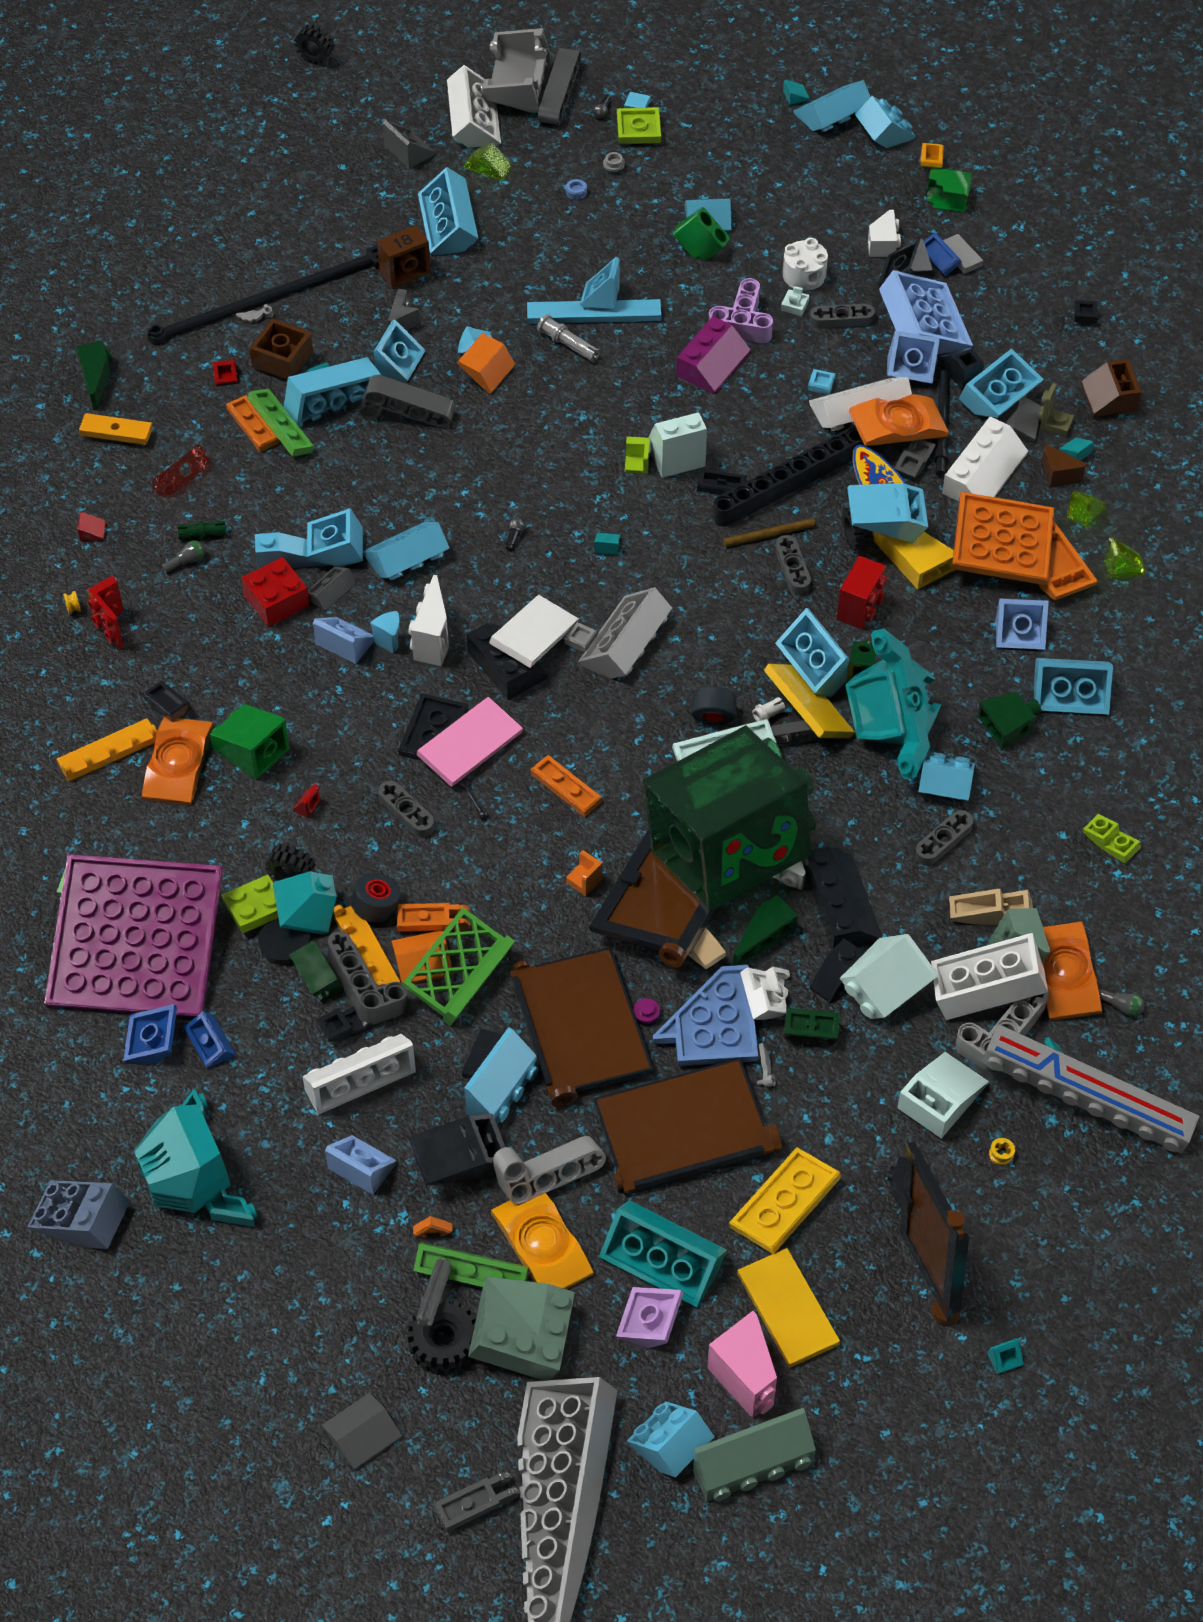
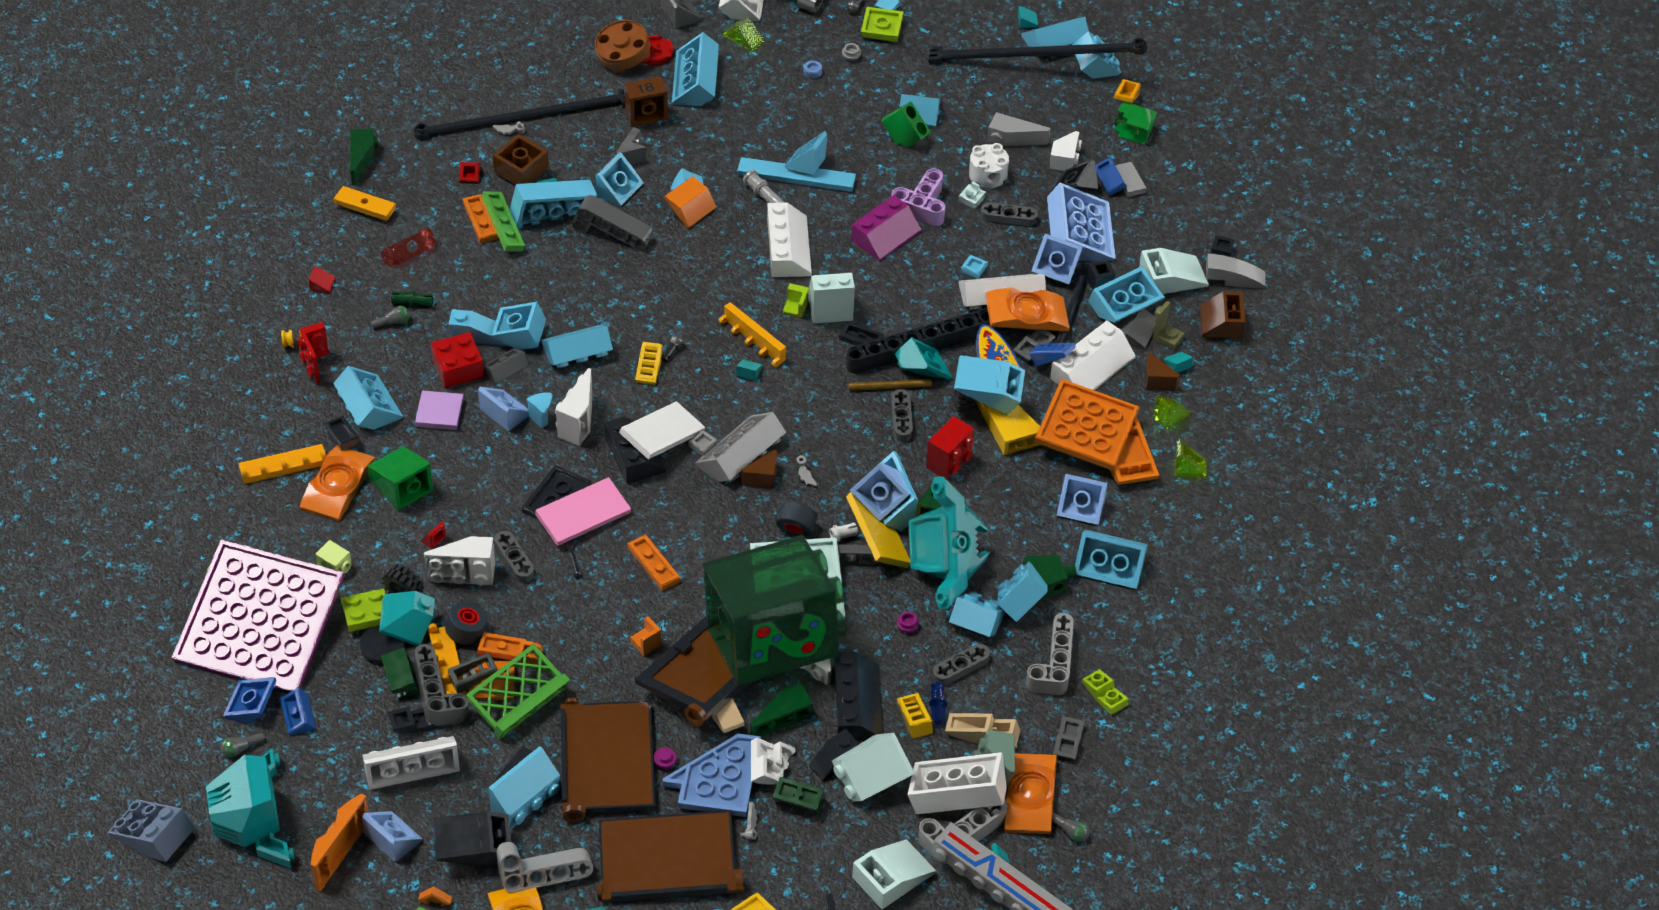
camera: 10 degrees right, 5 degrees down
none -> dark grey piece [220,733,264,758]
none -> orange slope [311,794,369,892]
none -> yellowish green brick [315,540,352,574]
none -> medium azure slope [333,366,403,430]
none -> lavender tile [415,391,464,430]
none -> white slope [424,536,495,585]
none -> pearl dark grey slope [448,653,498,693]
none -> dark orange piece [595,20,651,73]
none -> yellow slope [635,342,663,385]
none -> red tile [642,35,673,66]
none -> light orange hinge [718,302,786,367]
none -> reddish brown slope [741,450,777,488]
none -> white slope [767,203,812,277]
none -> light grey piece [797,455,817,487]
none -> light blue slope [850,462,910,521]
none -> teal slope [895,337,953,380]
none -> magenta plate [897,612,919,633]
none -> yellow slope [897,693,933,739]
none -> black hinge [928,38,1147,65]
none -> clear blue axle [929,682,947,725]
none -> light grey slope [987,112,1051,146]
none -> medium azure slope [998,562,1047,622]
none -> light grey beam [1026,613,1074,695]
none -> blue slope [1029,343,1076,366]
none -> dark grey slope [1053,716,1085,760]
none -> light aqua slope [1139,248,1209,294]
none -> light grey slope [1206,254,1266,289]

